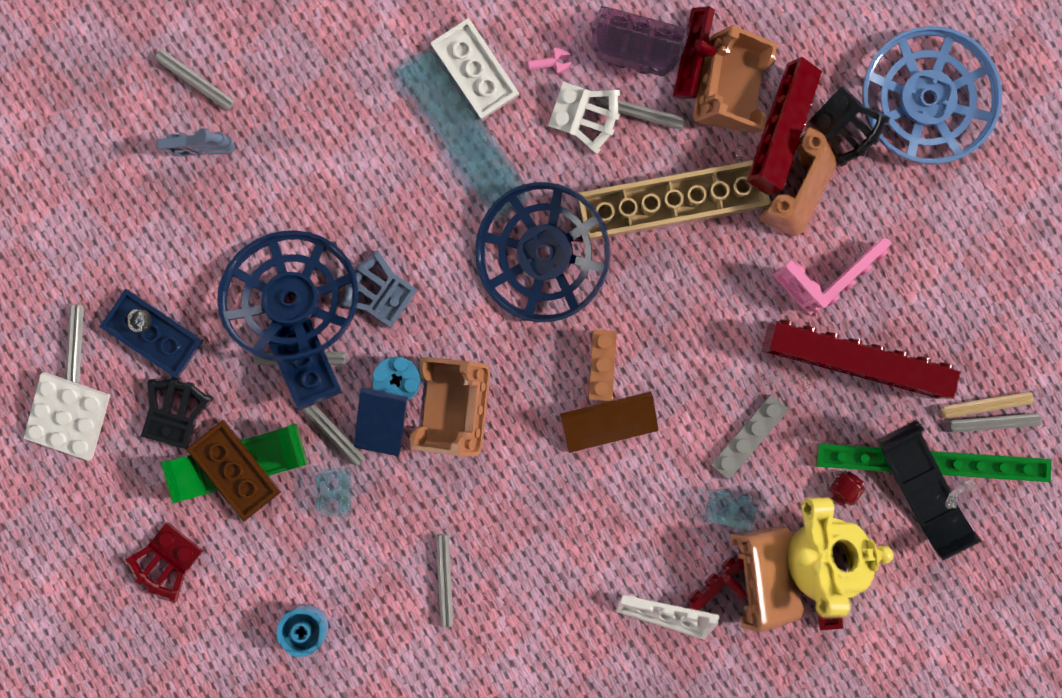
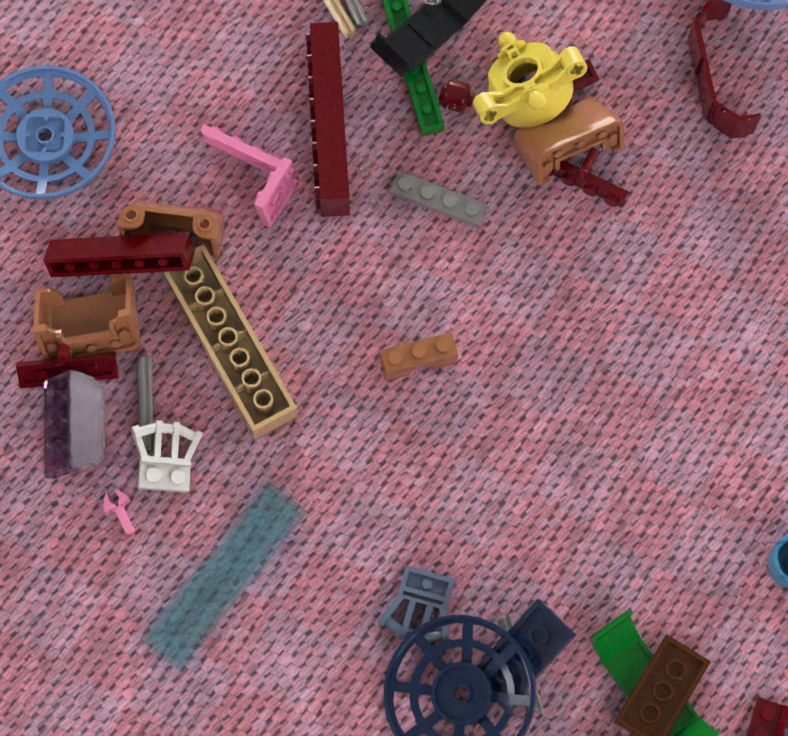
camera: 110 degrees left, 15 degrees down
light grey axle [302,405,365,466] -> none
clear light blue brick [316,468,352,517] -> none
dark blue tile [354,387,408,457] -> none
dark azure brick [372,357,422,401] -> none
nougat windscreen [410,356,490,456] -> none
white plate [430,18,519,121] -> none
light grey axle [436,534,453,628] -> none
dark blue dish [475,182,611,323] -> none
reddish brown tile [560,391,659,453] -> none
white wing [616,595,719,640] -> none
clear light blue brick [703,489,759,532] -> none
black plate [809,86,890,167] -> none

